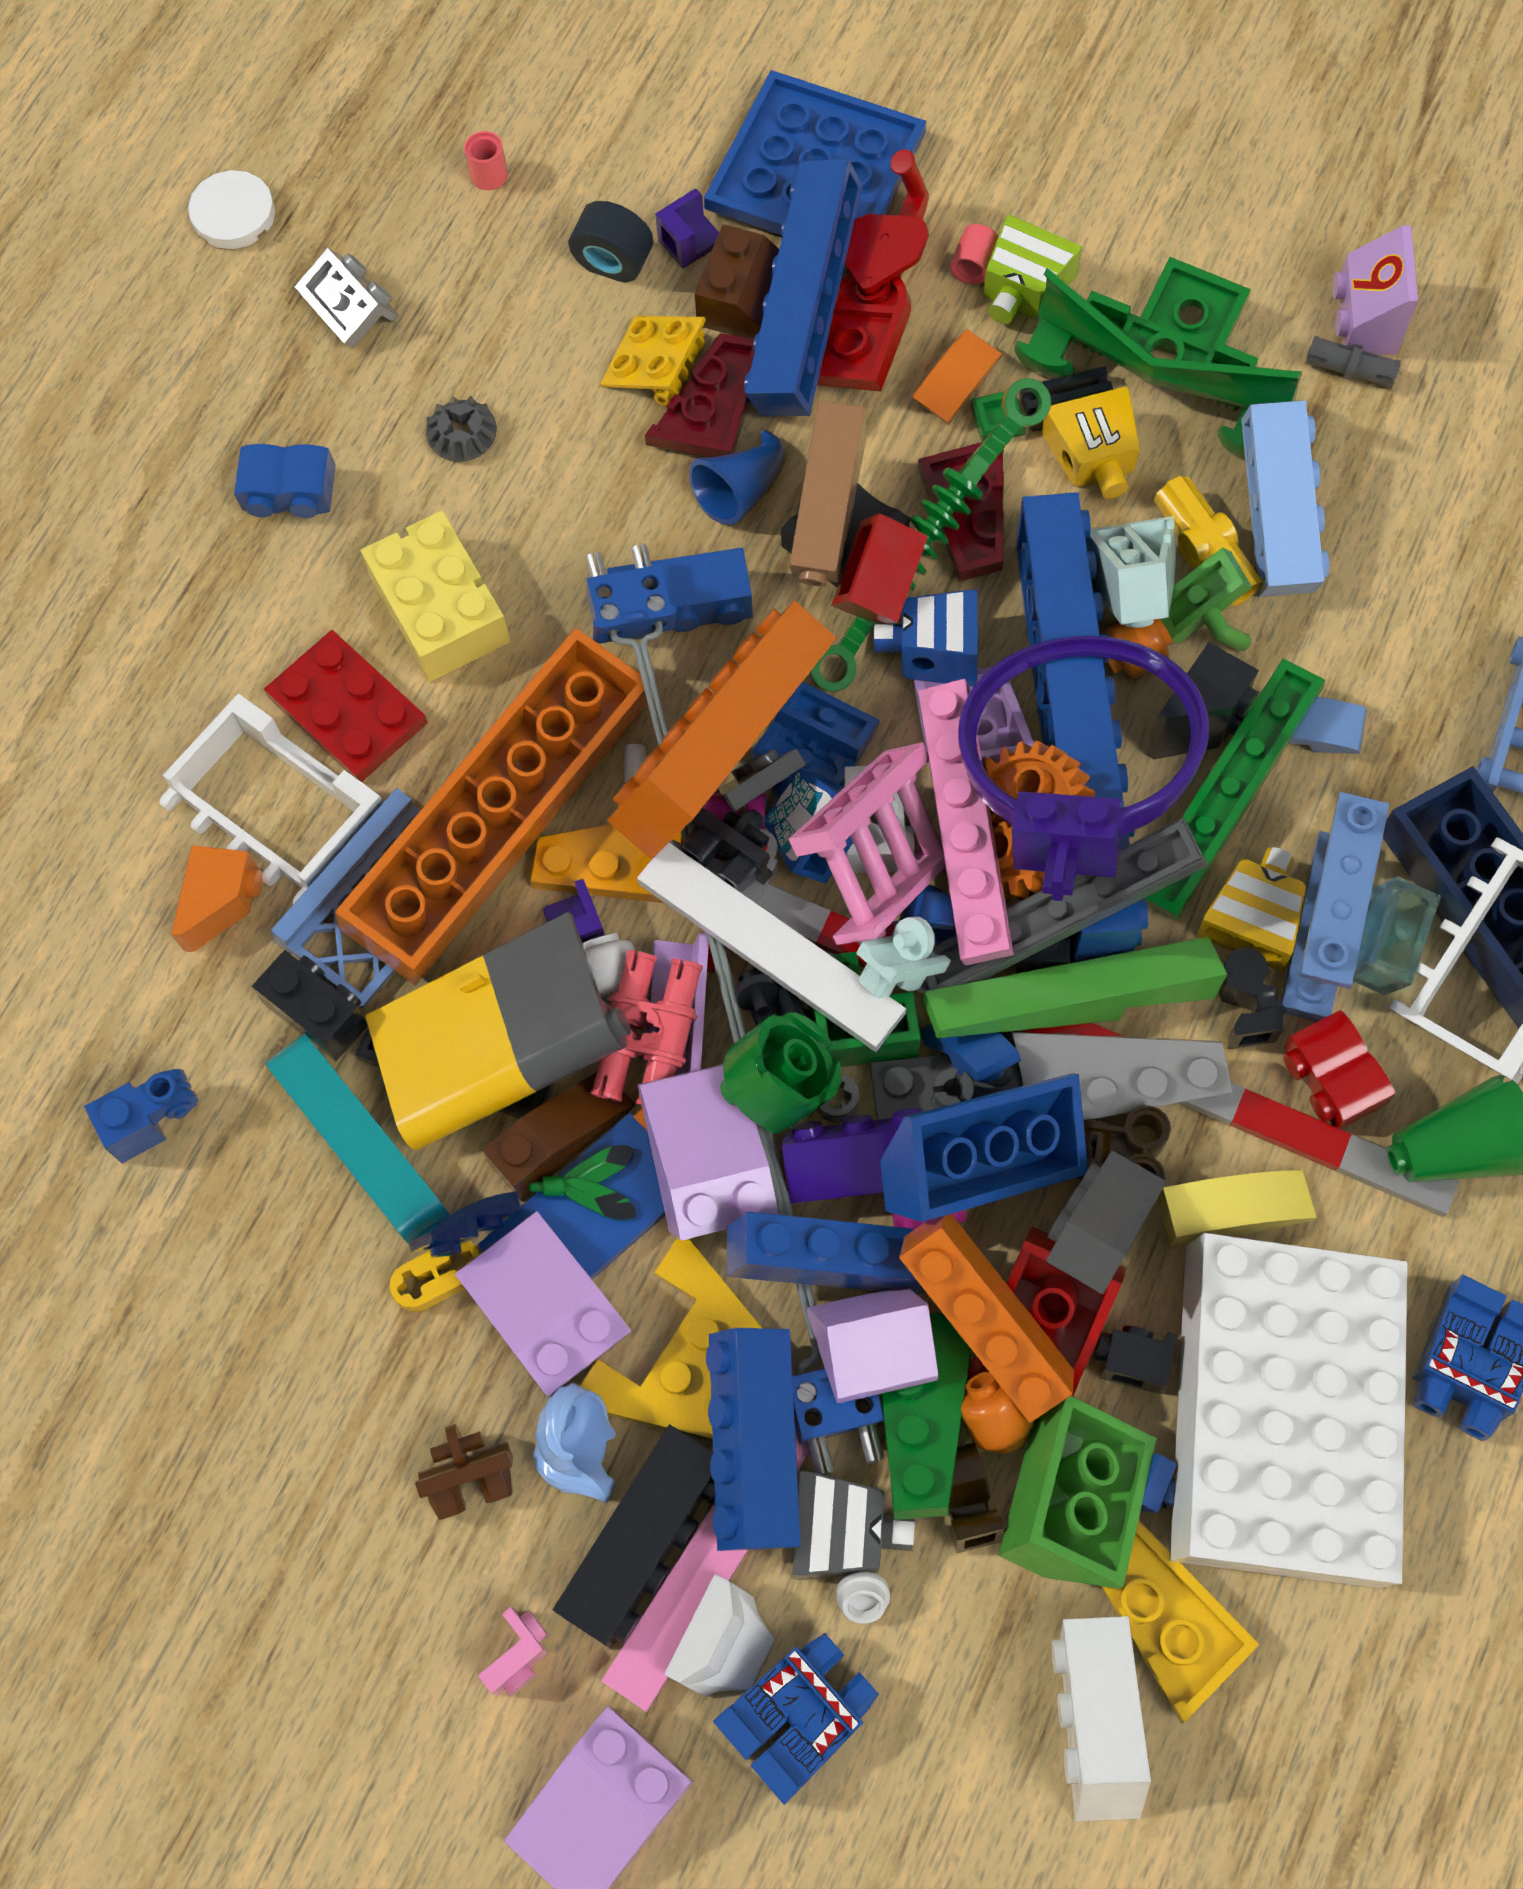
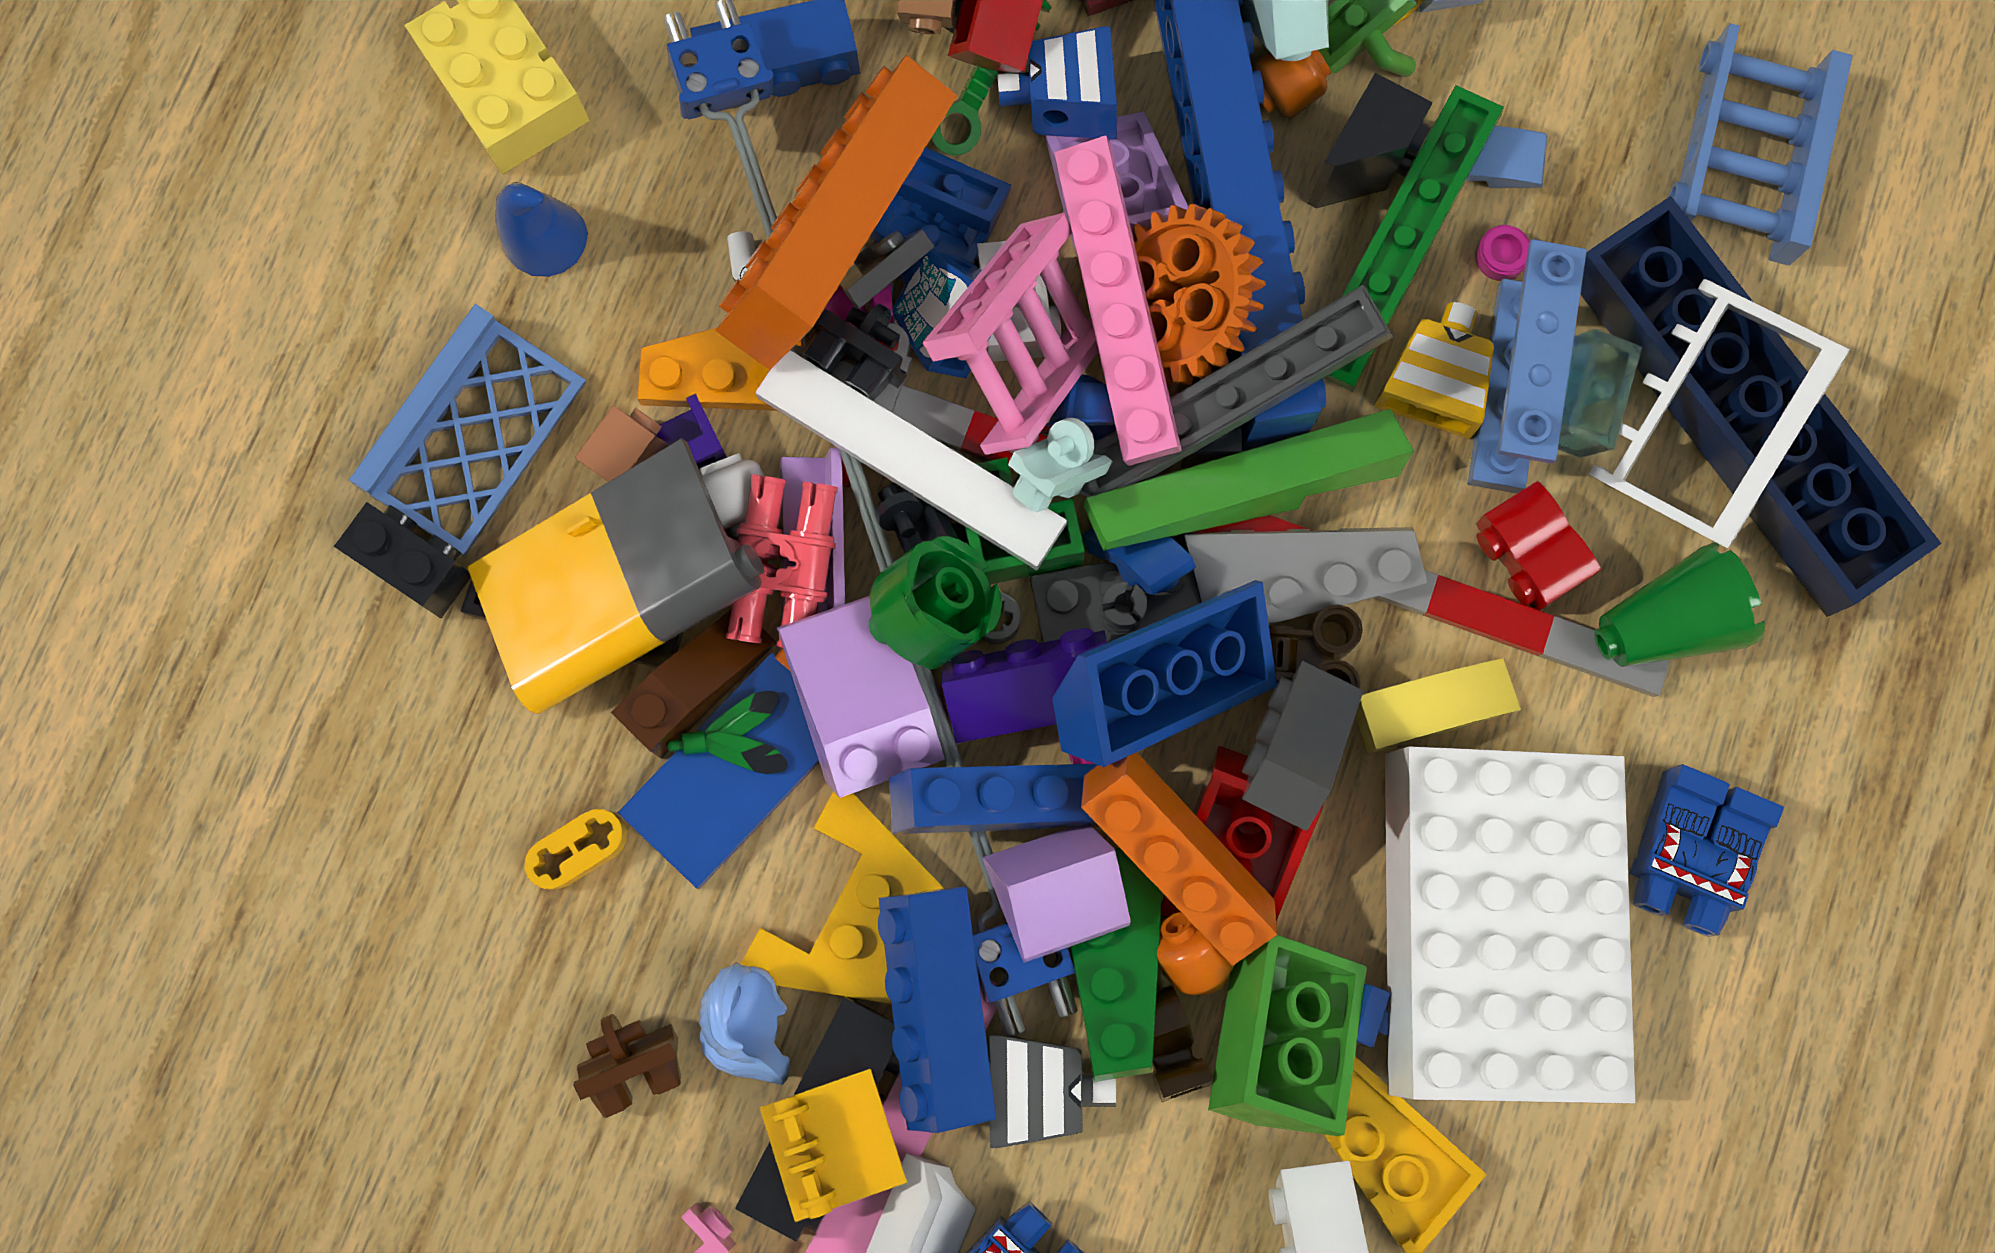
camera: 10 degrees left, 10 degrees up
blue brick [84,1069,198,1163] -> none
white hinge [159,693,383,904] -> none
orange slope [171,845,263,952] -> none
red plate [264,630,428,782] -> none
teal beam [264,1033,450,1246] -> none
orange brick [335,627,648,986] -> none
clear blue slope [409,1191,521,1258] -> none
lavender slope [455,1211,631,1397] -> none
white plate [836,1571,890,1624] -> none
dark purple brick [958,636,1209,901] -> none
black brick [1094,1325,1178,1394] -> none
black leg [1218,948,1287,1050] -> none
none -> blue hat [495,182,588,277]
none -> nougat brick [575,405,669,482]
none -> yellow hinge [759,1068,907,1222]
none -> dark pink tile [1475,225,1530,281]

